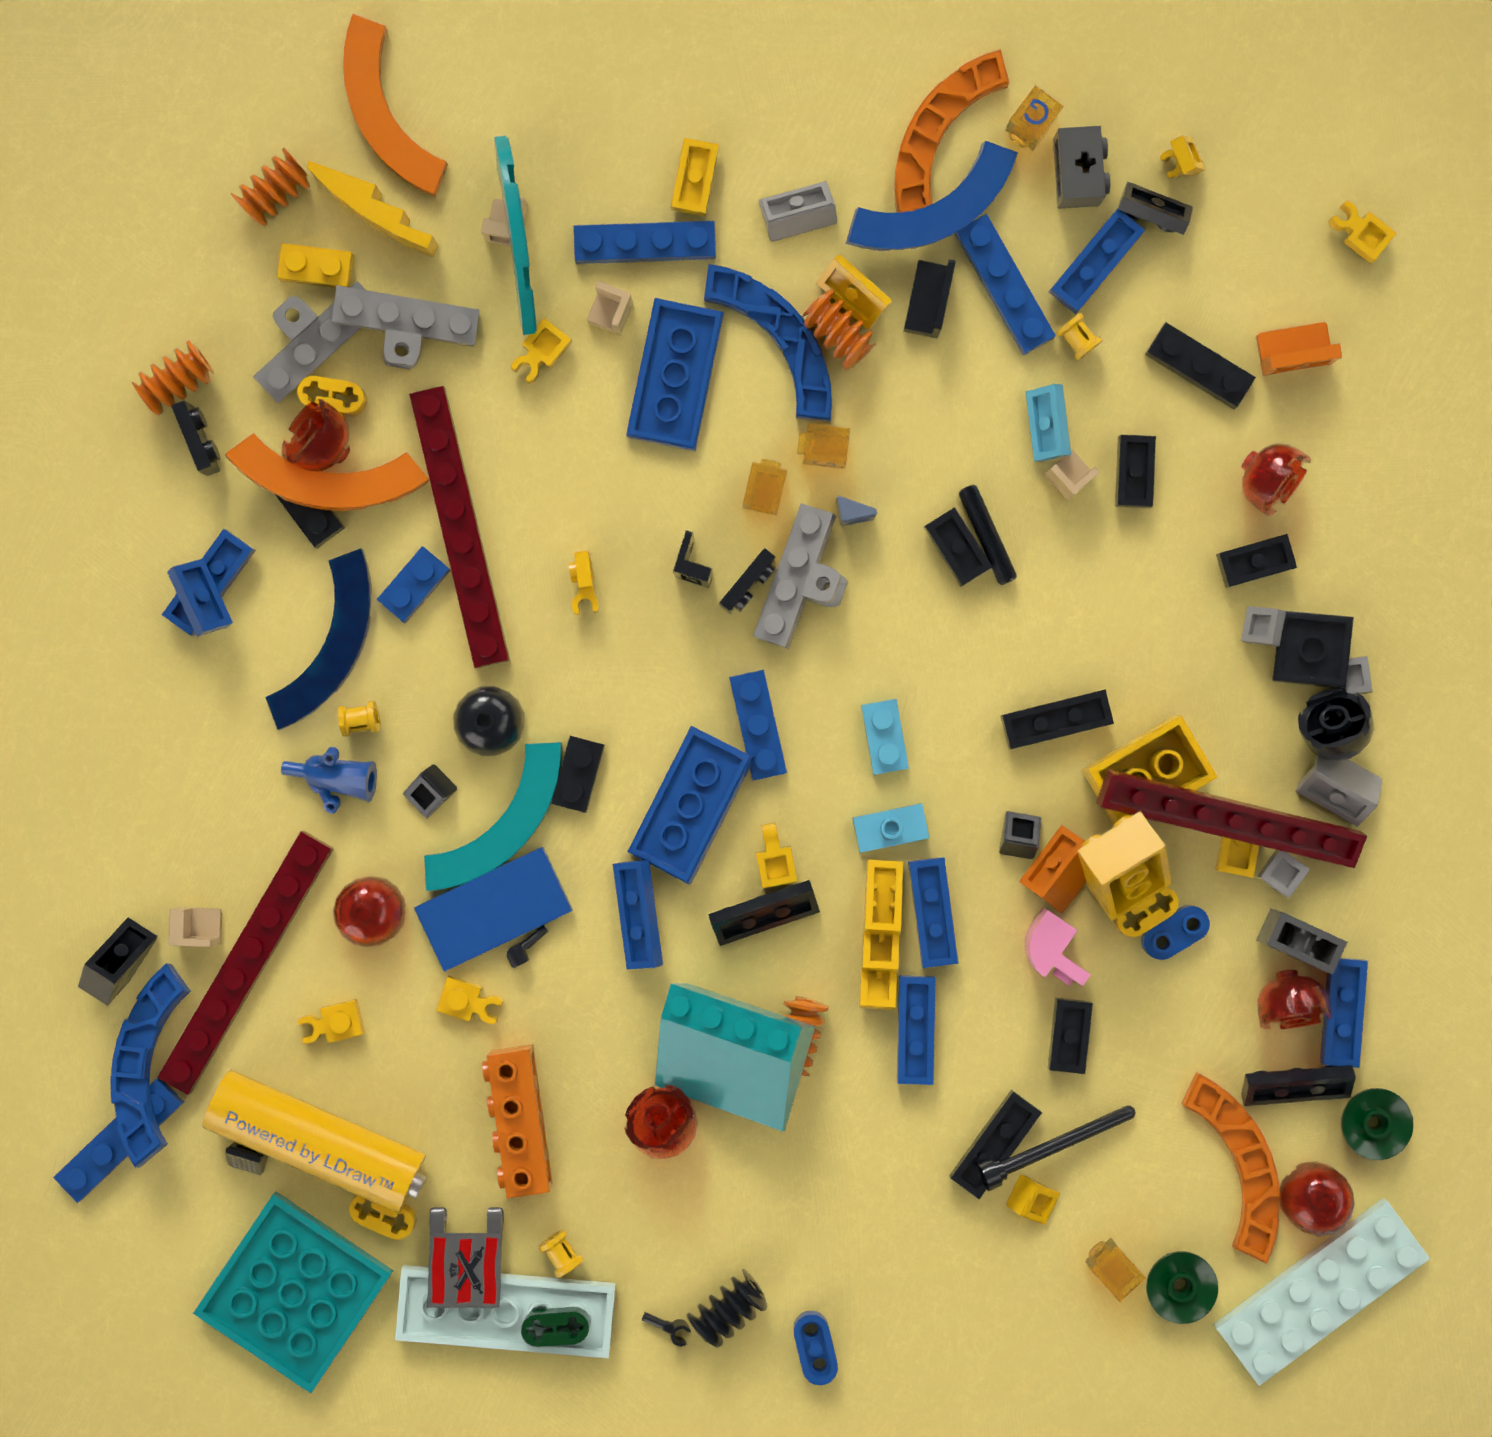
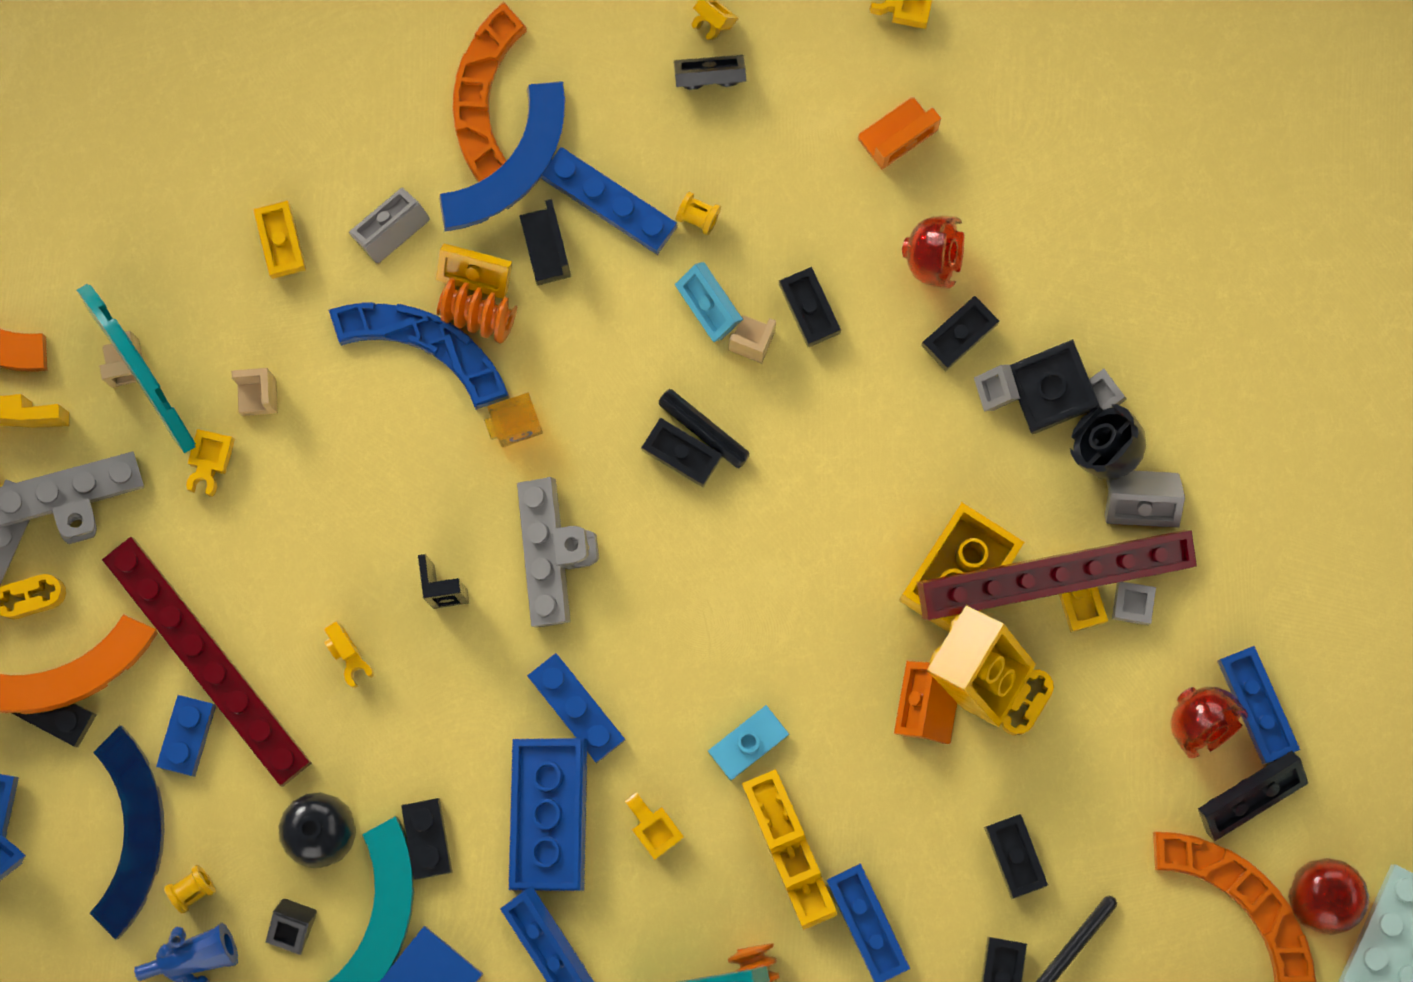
camera: 25 degrees left, 10 degrees down
clear red cylinder [281,399,350,472] -> none
blue plate [574,221,716,264] -> none
blue tile [626,298,724,451] -> none
black plate [708,880,820,946] -> none
black plate [719,548,776,614] -> none
clear yellow brick [743,459,787,516] -> none
sand blue slope [836,496,877,526] -> none
medium azure plate [861,699,909,775] -> none
blue plate [908,857,958,968] -> none
black slope [999,811,1041,859] -> none
black plate [1000,689,1114,750] -> none
clear yellow brick [1005,85,1064,151] -> none
bright pink brick [1025,908,1091,986] -> none
blue plate [1049,208,1145,314] -> none
dark grey brick [1053,126,1110,209] -> none
blue plate [1141,905,1210,960] -> none
black plate [1144,322,1256,409] -> none
dark grey brick [1256,908,1348,975] -> none
dark green dish [1341,1088,1414,1160] -> none

